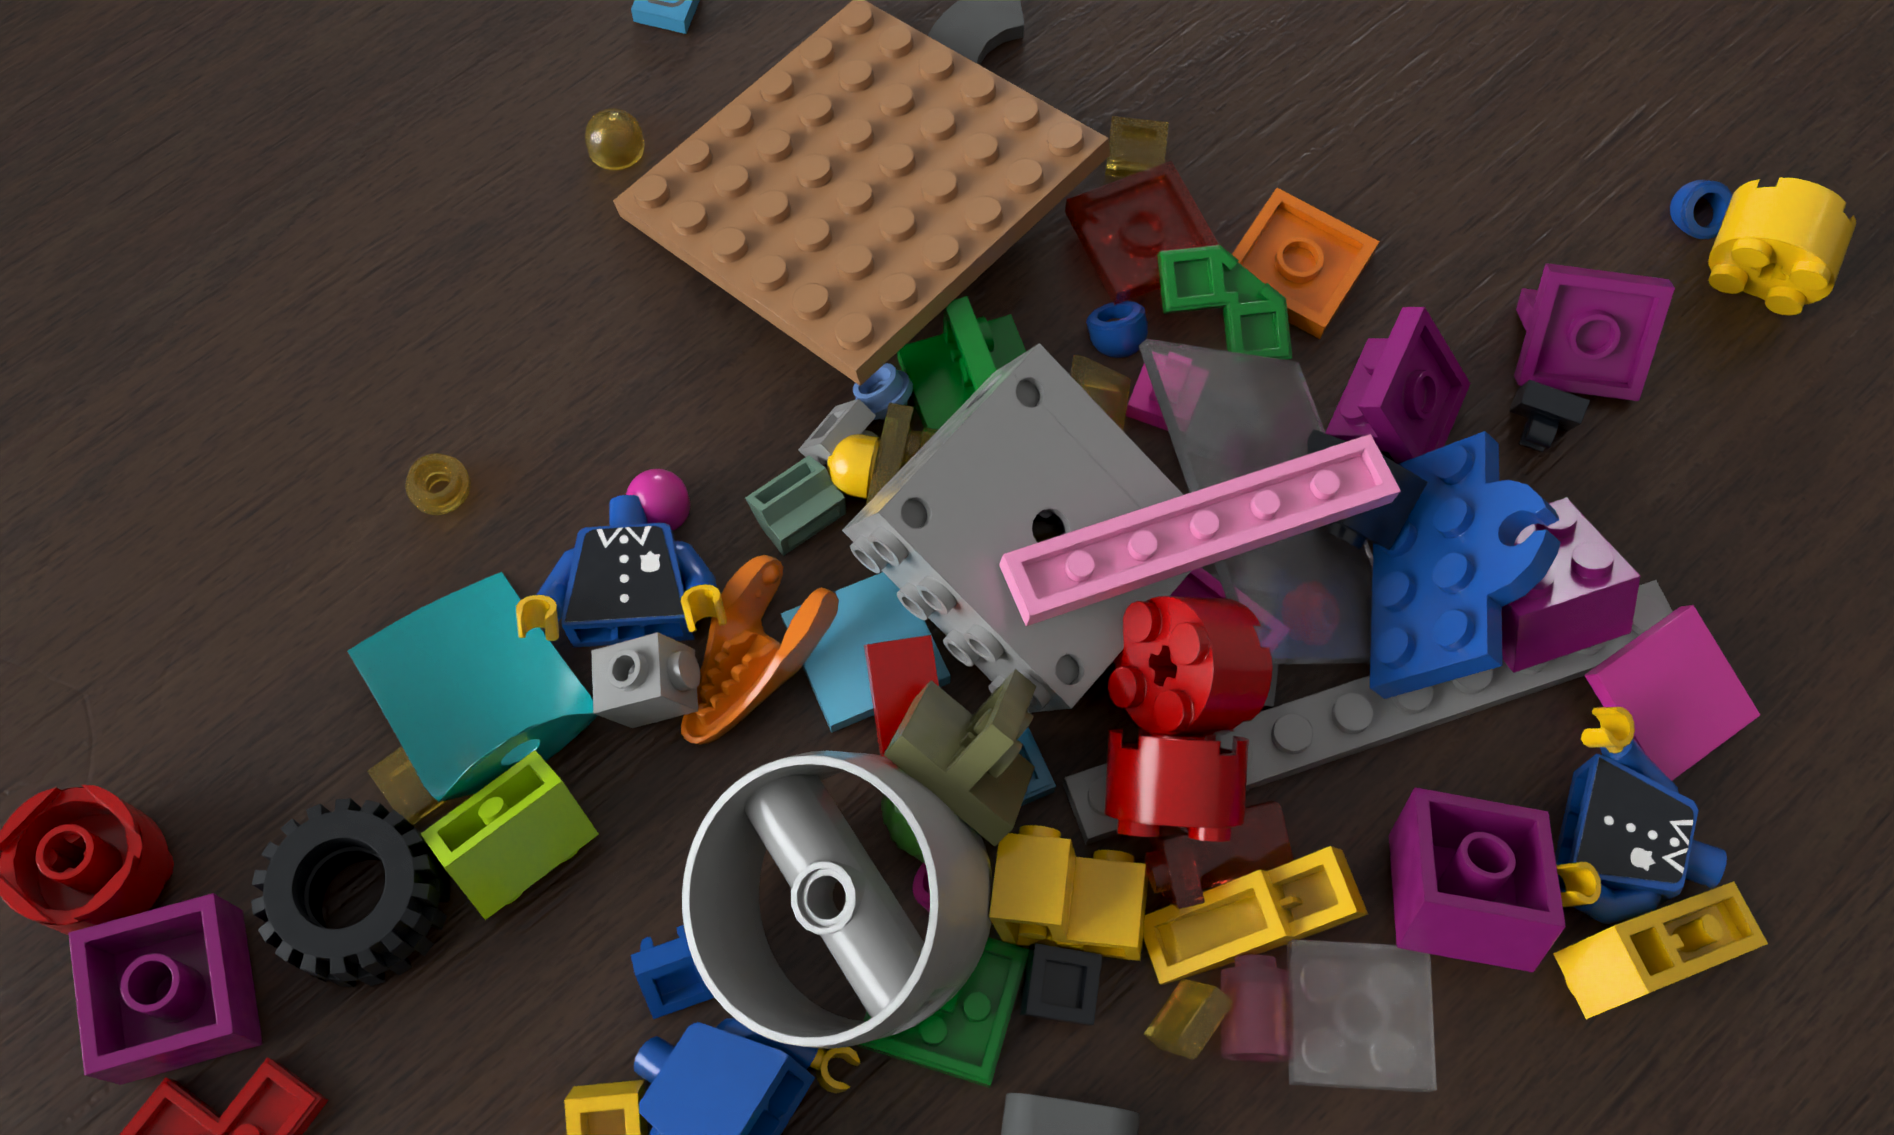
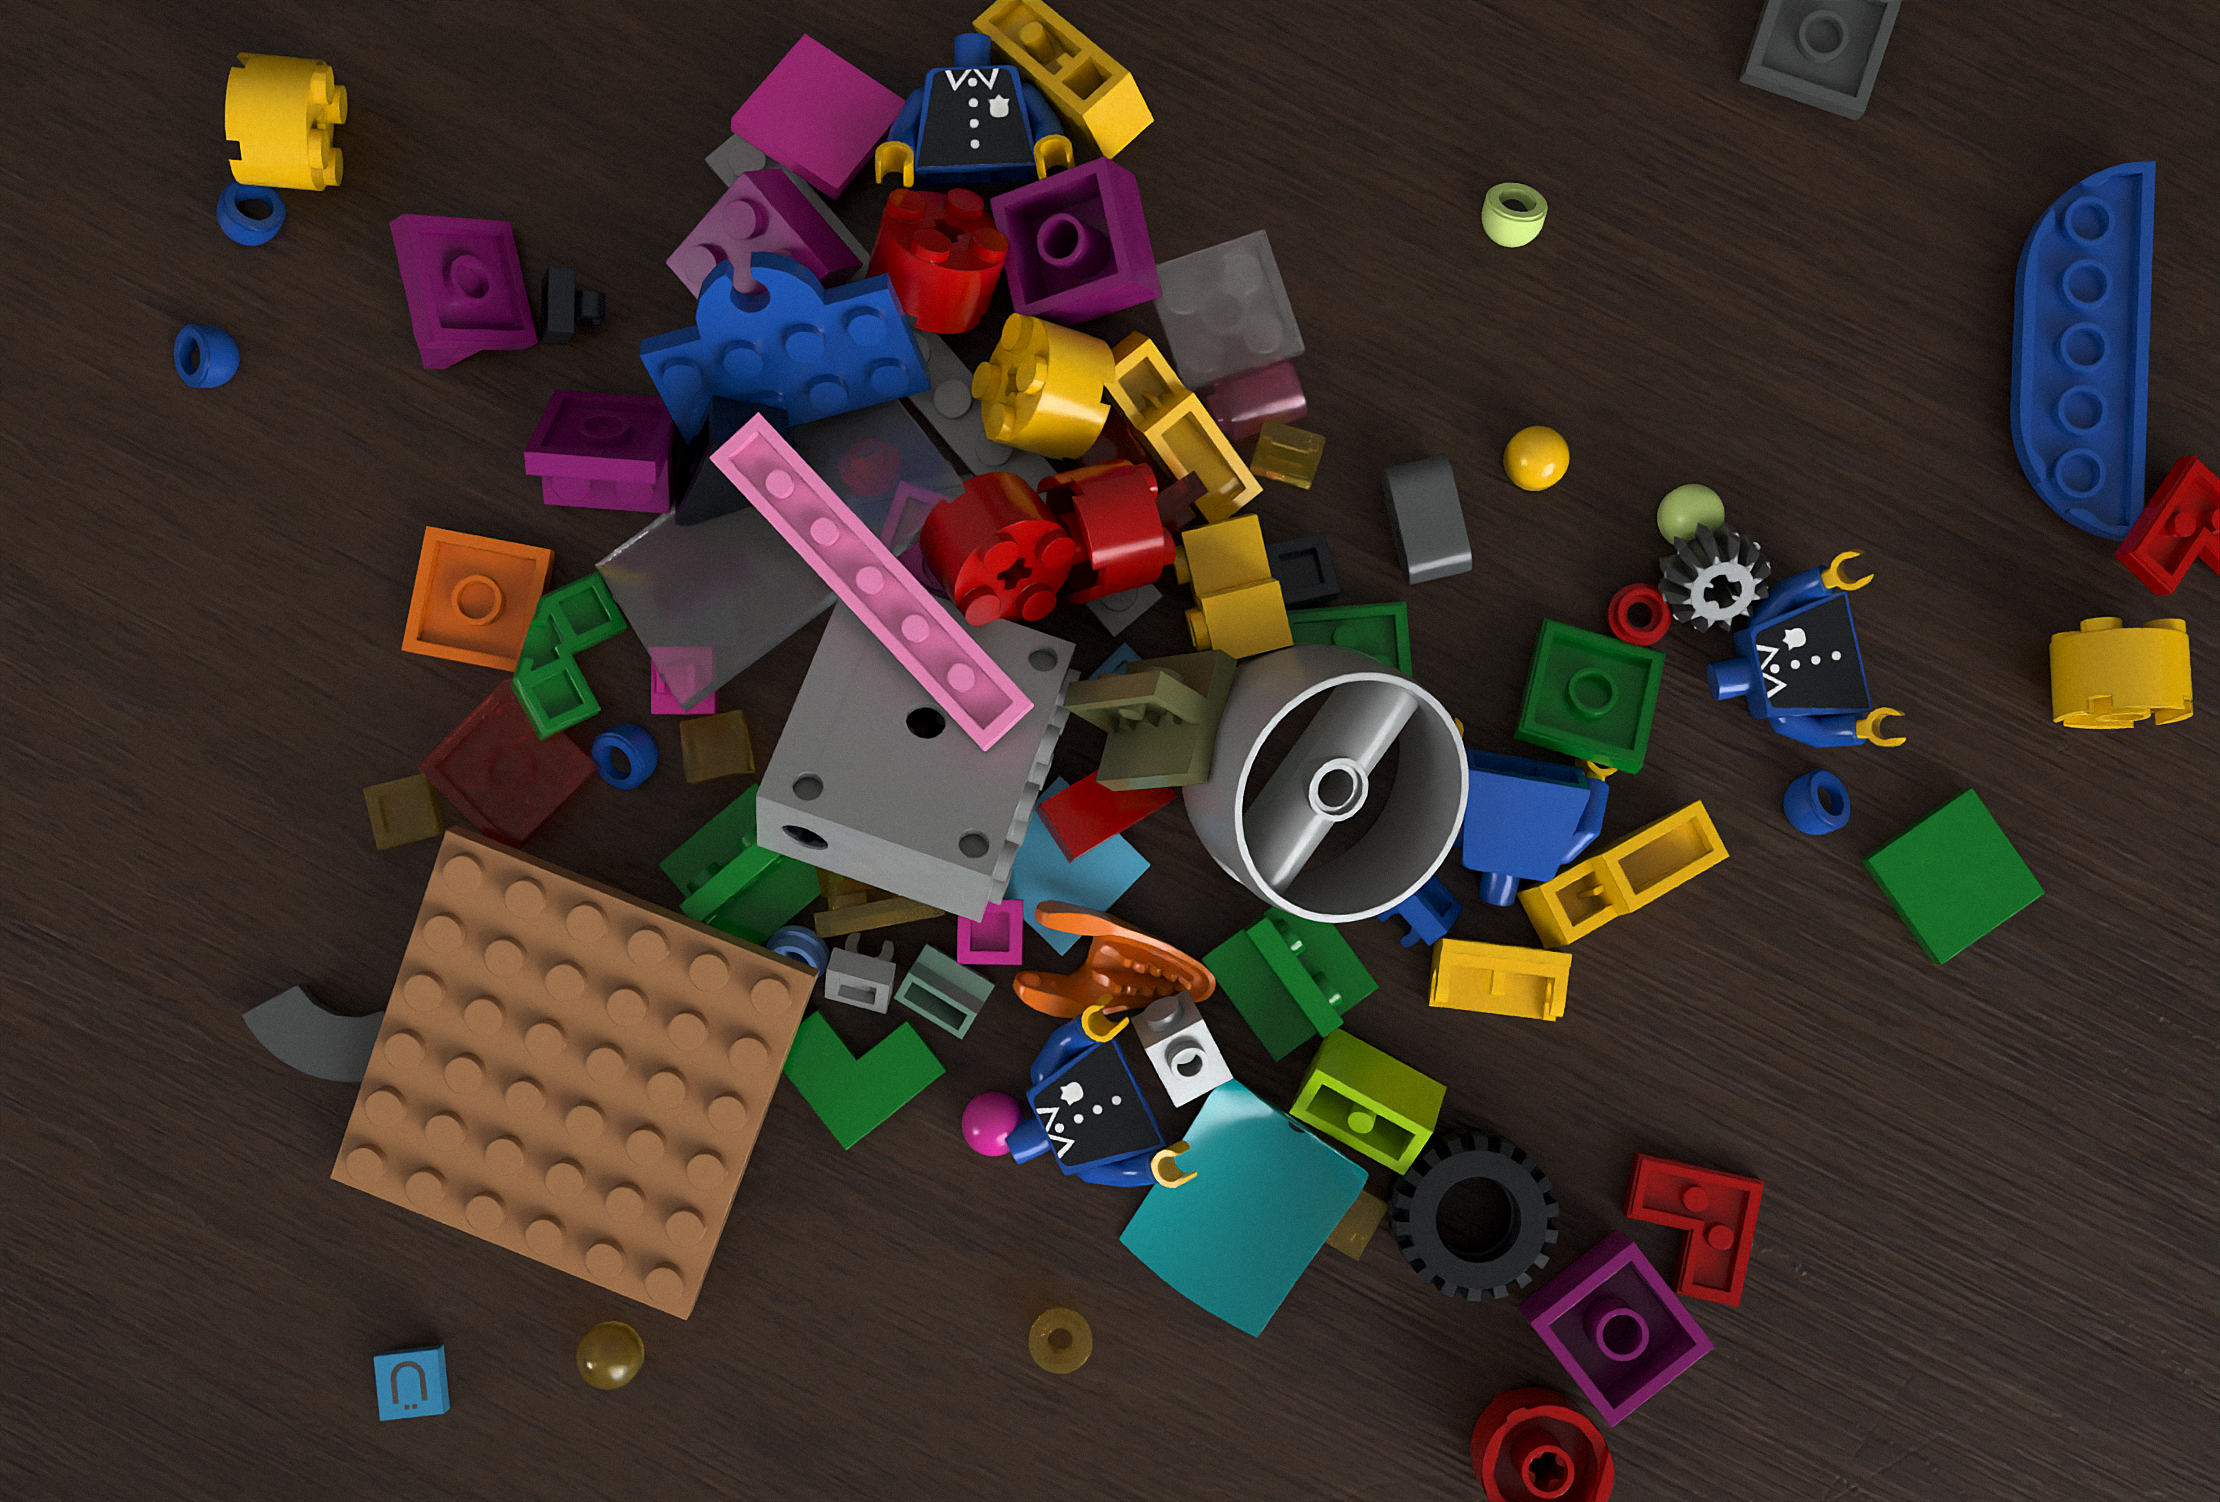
camera: 110 degrees left, 20 degrees up
yellow piece [827,434,882,499] -> none
none -> blue piece [174,324,240,388]
none -> green tile [783,1009,948,1150]
none -> red brick [865,188,1010,334]
none -> dark pink tile [957,899,1024,965]
none -> yellow brick [971,313,1115,461]
none -> green bracket [1200,906,1379,1063]
none -> yellow hinge [1427,937,1572,1021]

